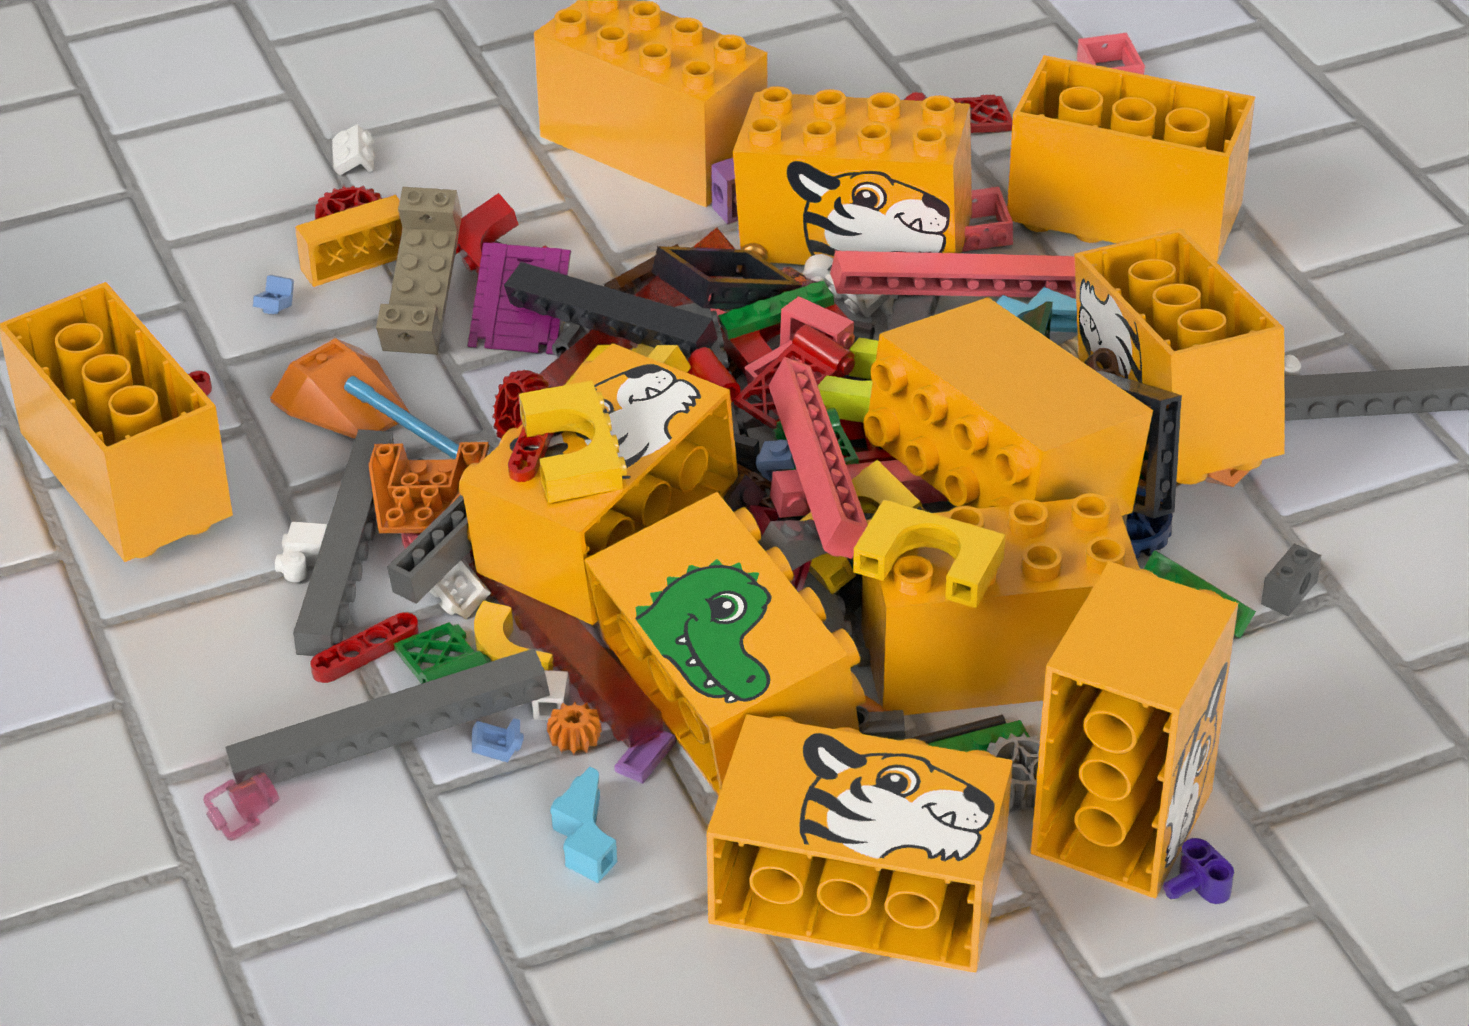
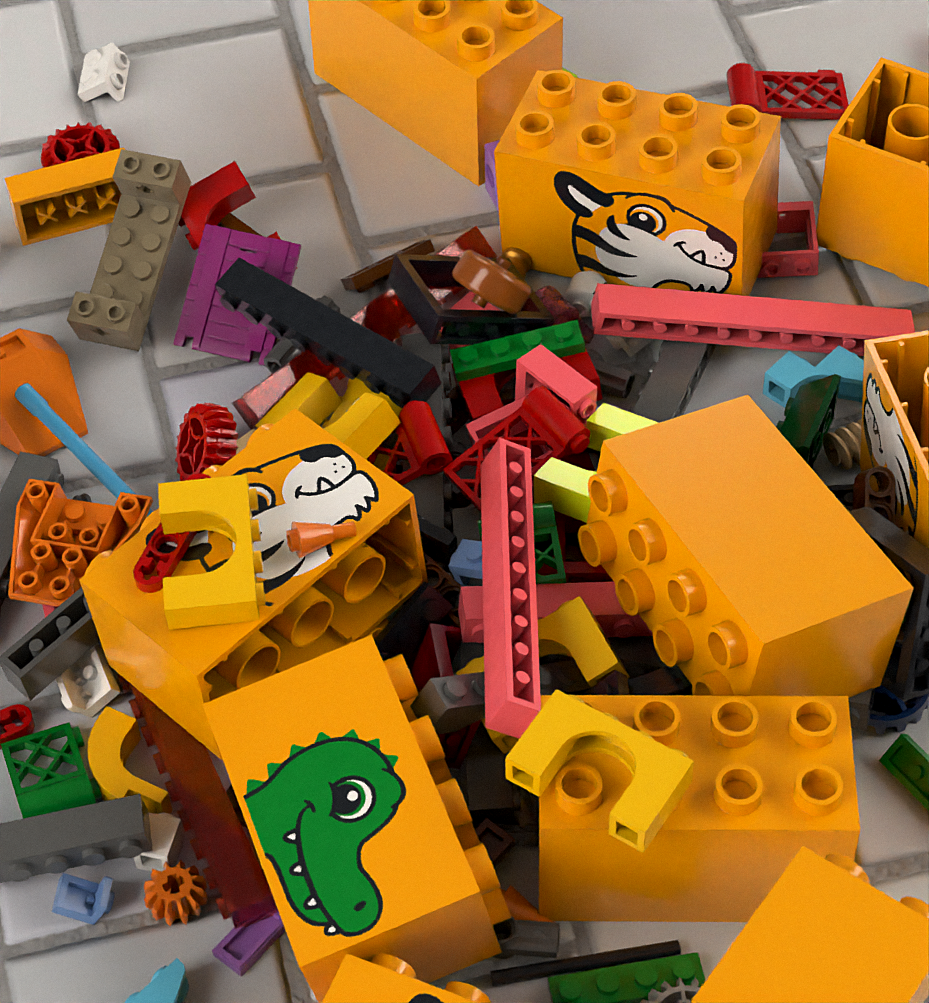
camera: 10 degrees right, 10 degrees up
none -> orange cone [286,521,357,558]
none -> dark orange wheel [452,250,531,314]

